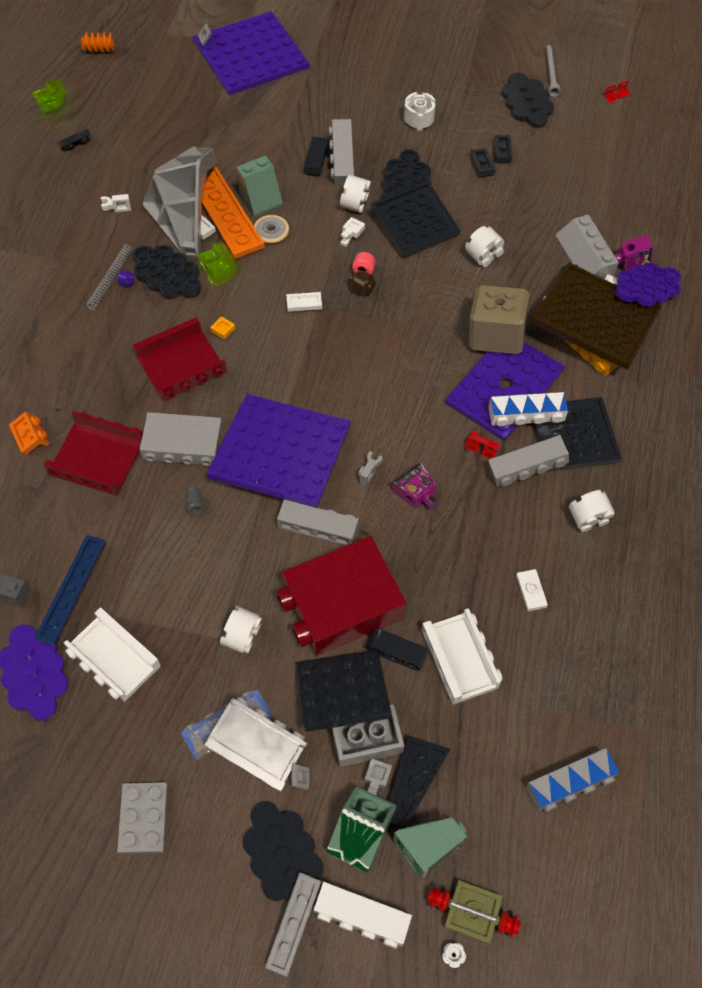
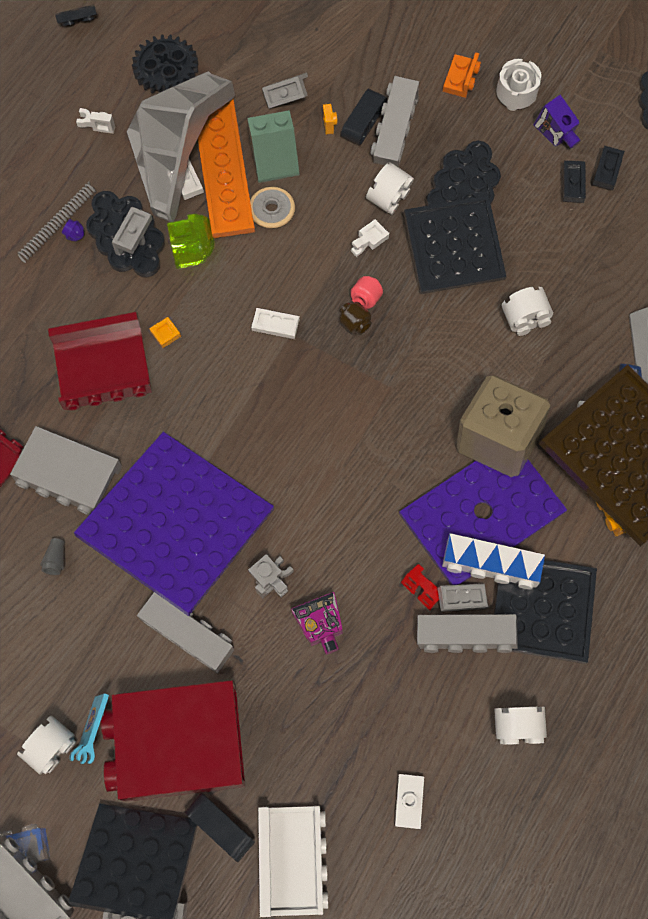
camera: 20 degrees right, 10 degrees up
none -> medium azure flag [69,694,109,764]
none -> light grey panel [112,207,152,256]
none -> black gear [132,34,199,94]
none -> light grey plate [248,554,288,597]
none -> light grey panel [262,73,308,108]
none -> light orange plate [323,104,337,134]
none -> light grey plate [438,584,488,611]
none -> orange bracket [443,52,481,98]
none -> dark purple torso [533,95,581,149]

